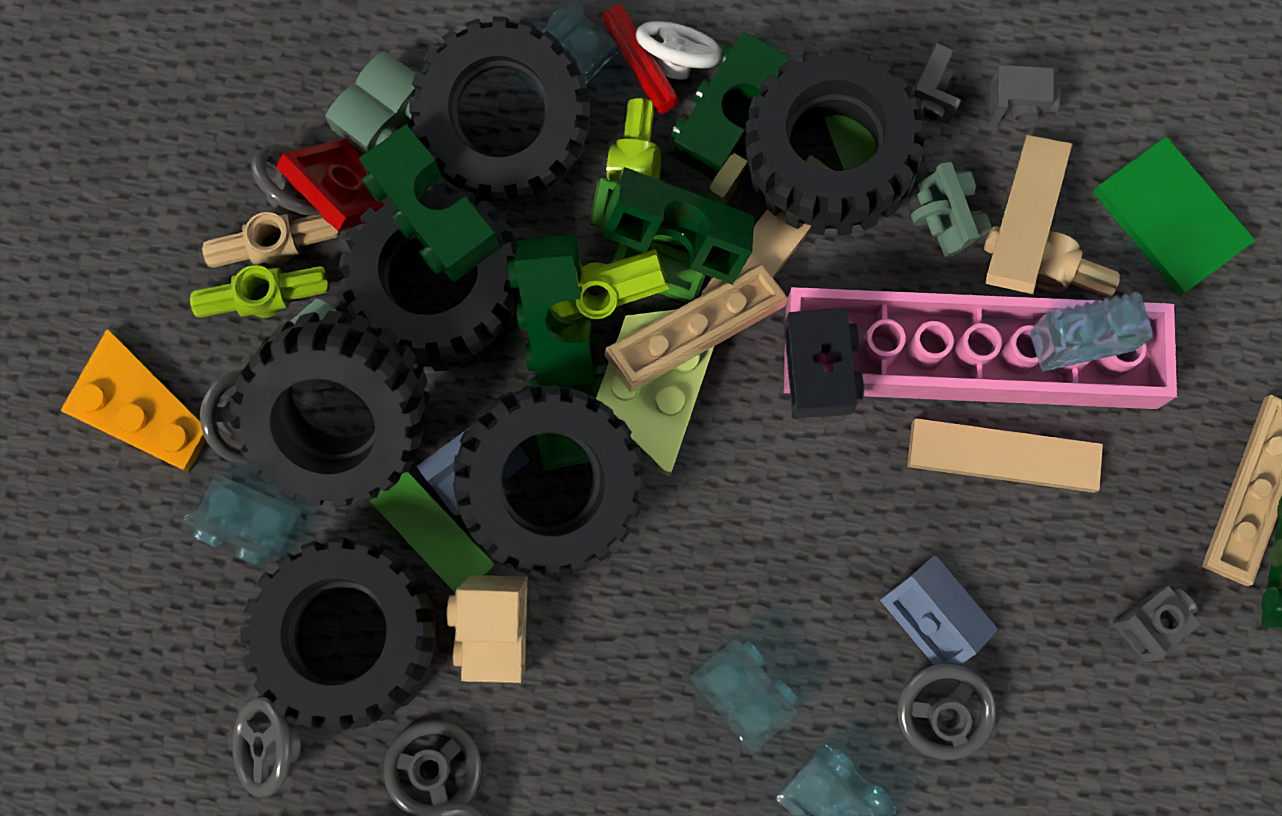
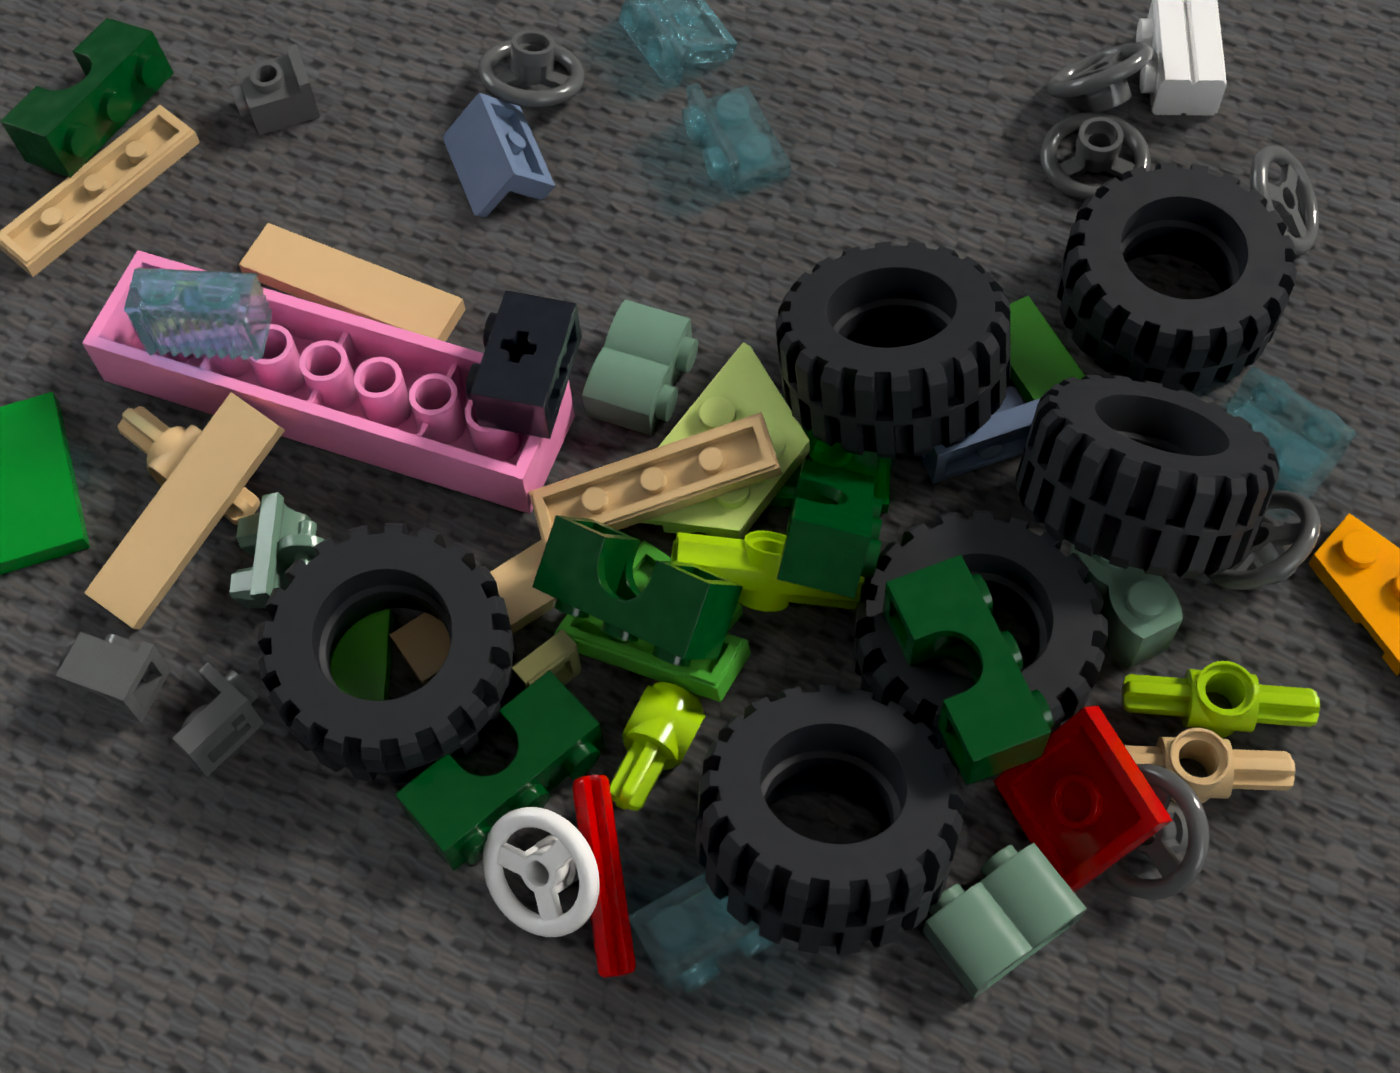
camera: 160 degrees left, 15 degrees down
tan brick [447,575,528,683] -> none
none -> sand green brick [582,299,698,436]

